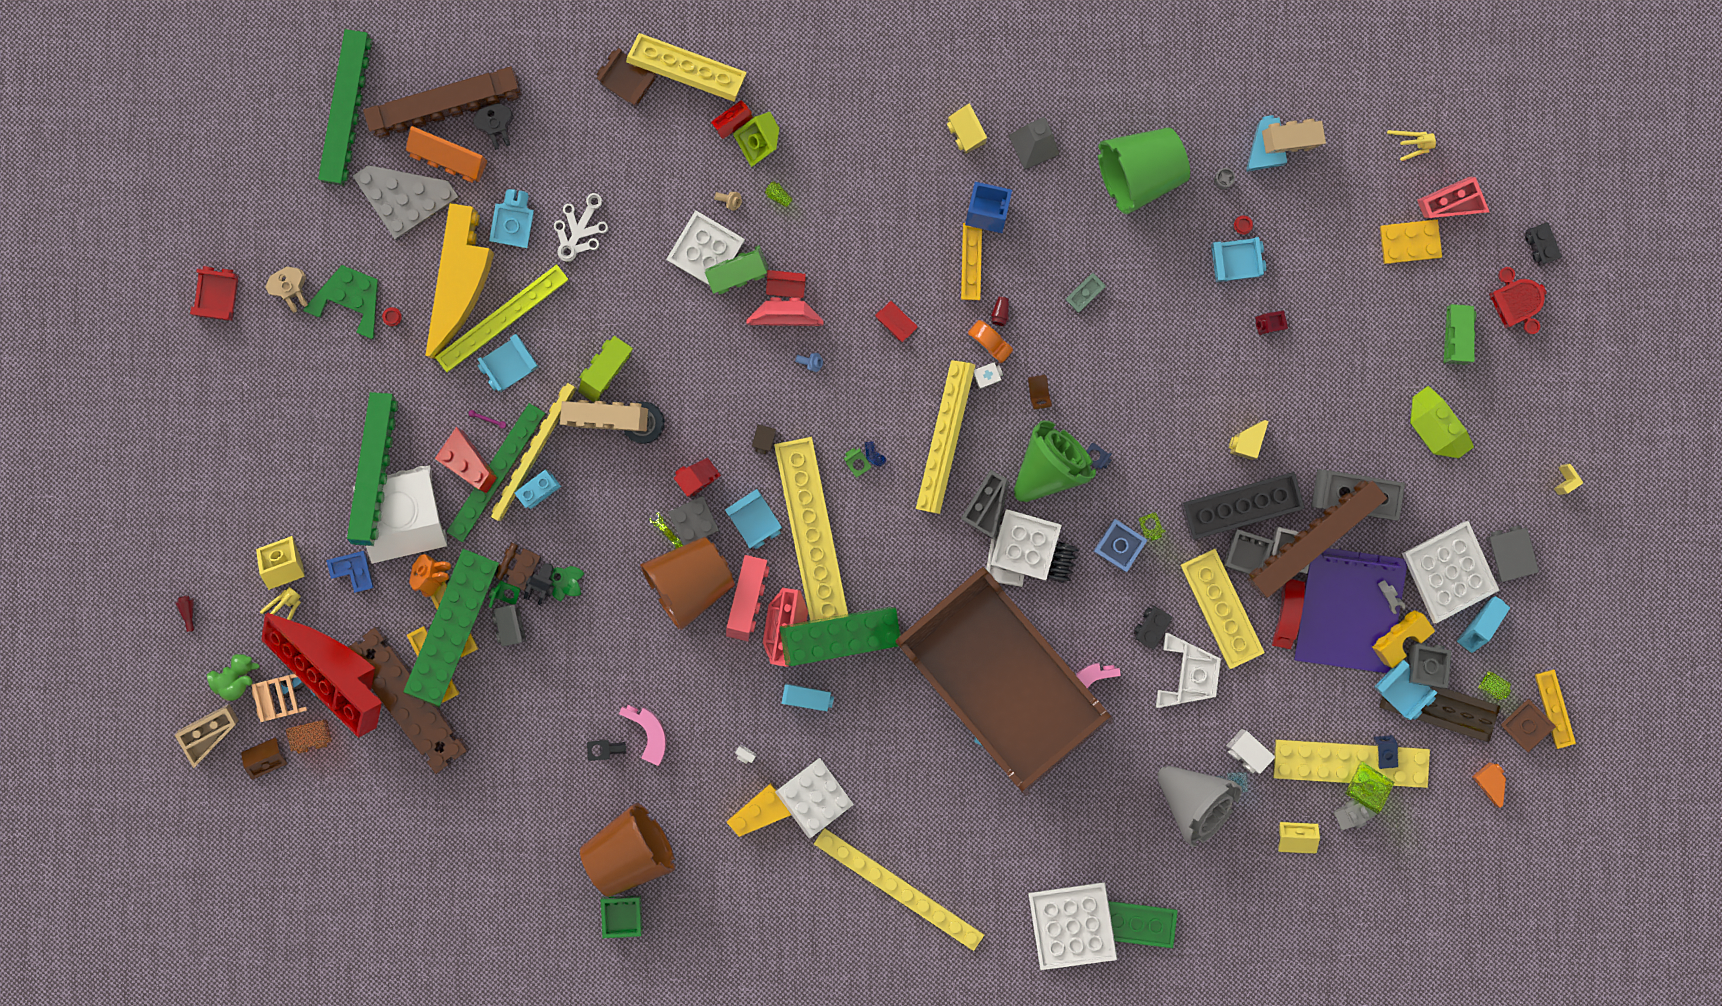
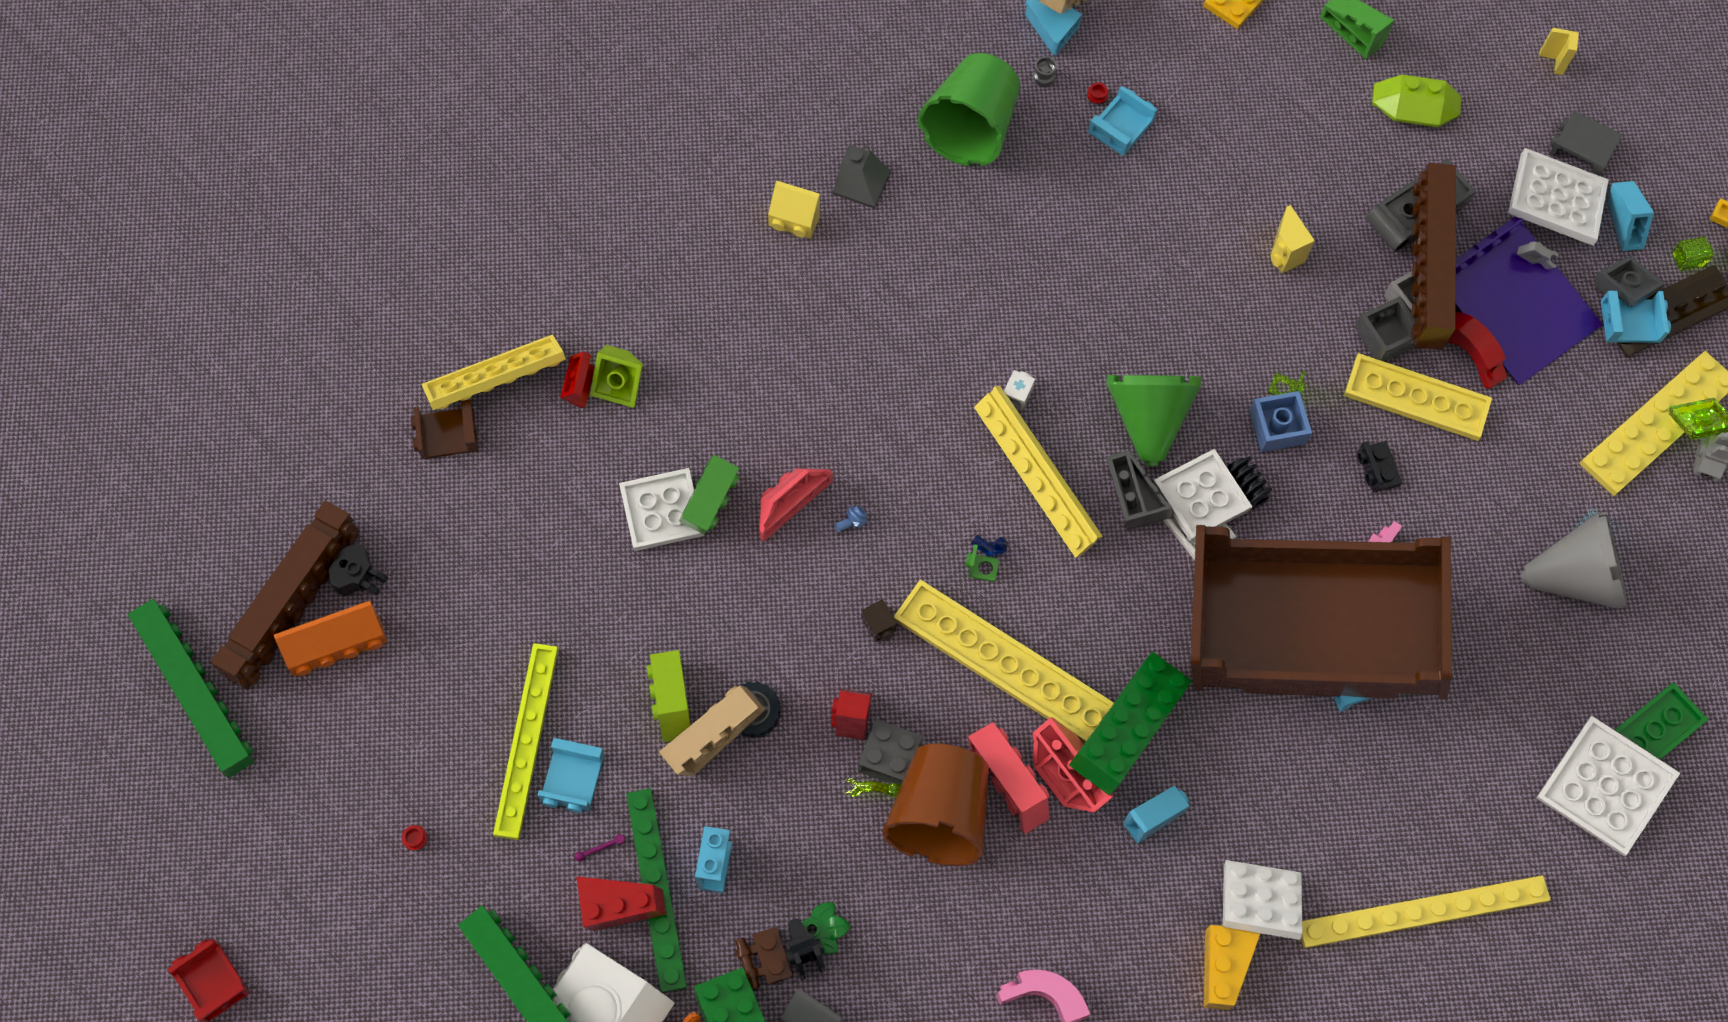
camera: 45 degrees left, 20 degrees down
tan hinge [265,267,308,313] -> none
green wing [303,265,378,339] -> none
light grey plate [353,165,459,240] -> none
yellow slope [425,203,494,359] -> none
medium azure plate [489,189,534,248] -> none
green bracket [489,581,521,608] -> none
light yellow plate [491,383,577,521] -> none
white plant [554,193,608,262] -> none
tan plate [714,192,742,211] -> none
medium azure panel [725,489,782,550] -> none
white plate [735,744,757,764] -> none
clear neon green cone [764,181,793,208] -> none
red panel [766,270,806,298] -> none
red panel [875,301,917,343] -> none
yellow plate [961,223,982,301] -> none
blue piece [965,182,1012,233] -> none
orange animal [968,320,1013,363] -> none
dark red cone [990,296,1009,326] -> none
reddish brown bracket [1028,375,1052,410] -> none
sand green plate [1065,273,1106,313] -> none
dark blue bracket [1086,443,1112,470] -> none
white wing [1156,633,1221,708] -> none
black brick [1181,472,1305,540] -> none
white piece [1226,729,1275,774] -> none
dark red bracket [1255,310,1288,335] -> none
light yellow panel [1278,822,1320,853] -> none
yellow arch [1372,610,1435,668] -> none
dark blue bracket [1374,735,1398,769] -> none

